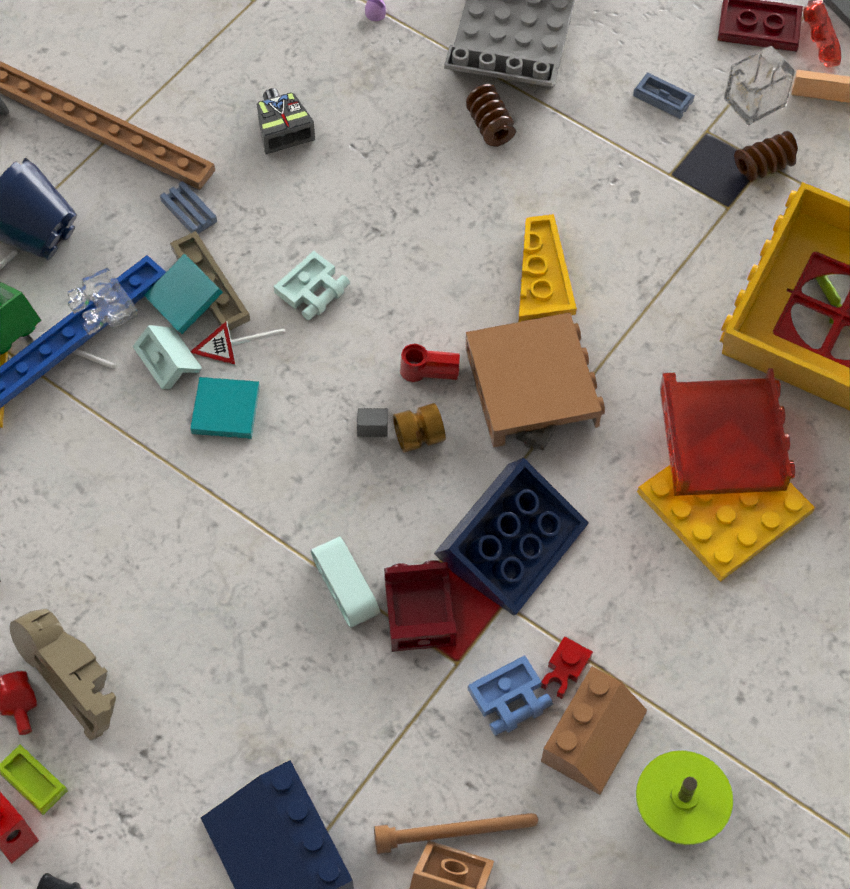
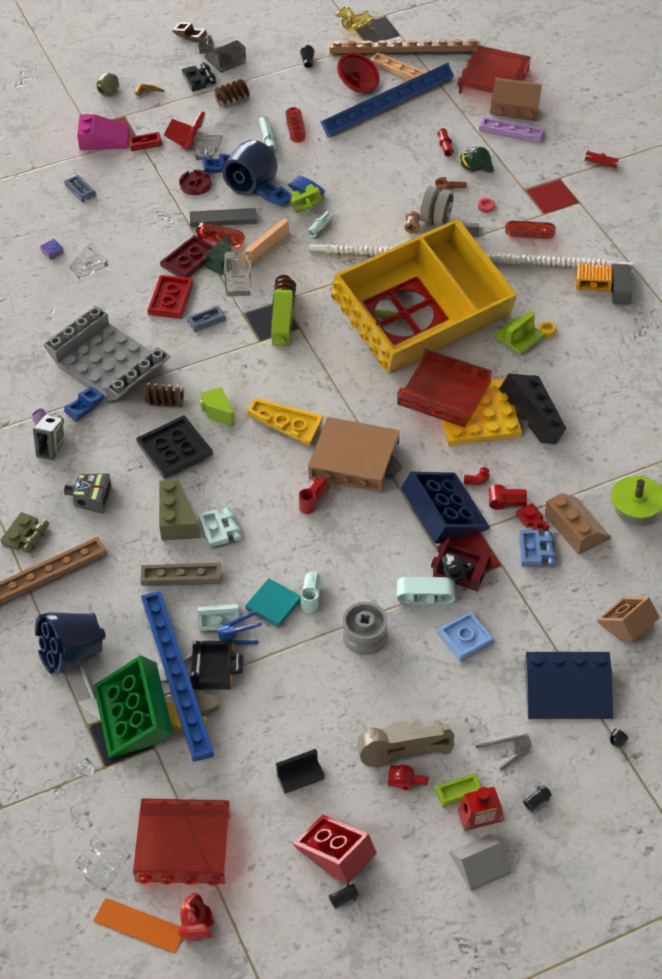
camera: 60 degrees left, 10 degrees down
clear plate [68,267,138,335] -> none
teal tile [144,254,223,334] -> none
sand blue tile [160,181,217,234] -> none
piece [191,321,286,365] -> none
dark grey slope [357,408,388,437] -> none
medium nougat piece [374,813,538,854] -> none
pearl gold wheel [393,403,446,453] -> none
none -> olive plate [0,512,49,553]
none -> dark grey torso [33,415,64,460]
none -> blue slope [64,387,104,421]
none -> black plate [136,415,213,479]
none -> red tile [147,275,194,319]
none -> olive wedge [159,479,200,540]
none -> black piece [190,641,244,690]
none -> dark tan tile [194,691,219,715]
none -> lime slope [199,387,235,426]
none -> clear green arch [204,236,232,276]
none -> blue plant [217,611,262,645]
none -> lime slope [271,290,293,346]
none -> light aqua piece [301,571,323,614]
none -> light grey wheel [343,602,387,655]
none -> light blue tile [437,611,494,662]
none -> black piece [440,553,475,580]
none -> red arm [463,467,490,485]
none -> light grey plant [475,731,531,770]
none -> red piece [488,484,527,510]
none -> black wedge [499,373,567,444]

